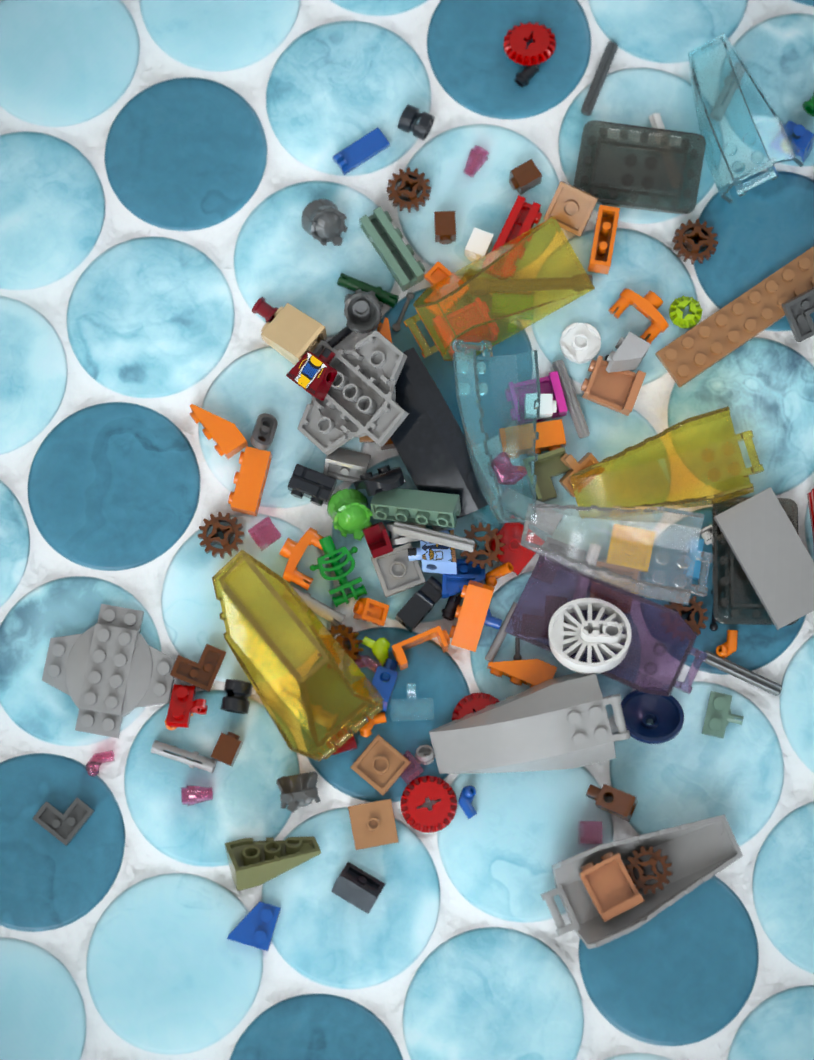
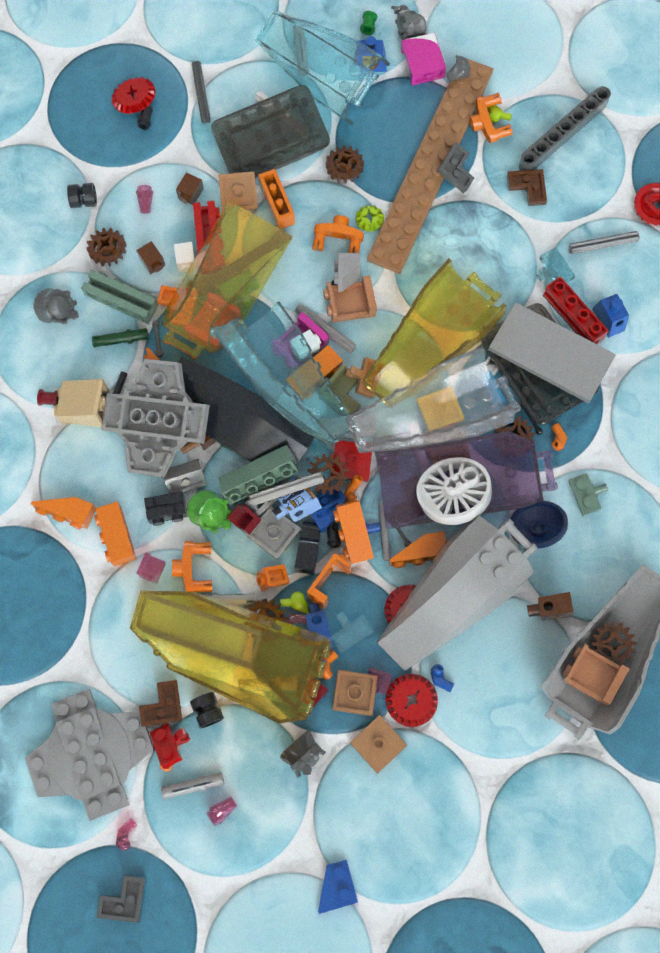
camera: 30 degrees left, 5 degrees down
reddish brown gear [198,512,245,559] -> none
reddish brown brick [211,731,243,767] -> none
olive wedge [224,836,321,891] -> none
dark grey plate [250,413,278,450] -> none
torso [286,347,337,402] -> none
green torso [310,535,367,608] -> none
black panel [331,862,385,913] -> none
blue hinge [333,127,390,175] -> none
dark grey hair [344,289,383,334] -> none
black slope [353,465,406,497] -> none
light grey plate [415,745,436,765] -> none
clear pink panel [490,452,527,485] -> none
white tile [560,322,601,364] -> none
clear pink panel [578,821,602,845] -> none
dark grey axle [701,650,782,696] -> none

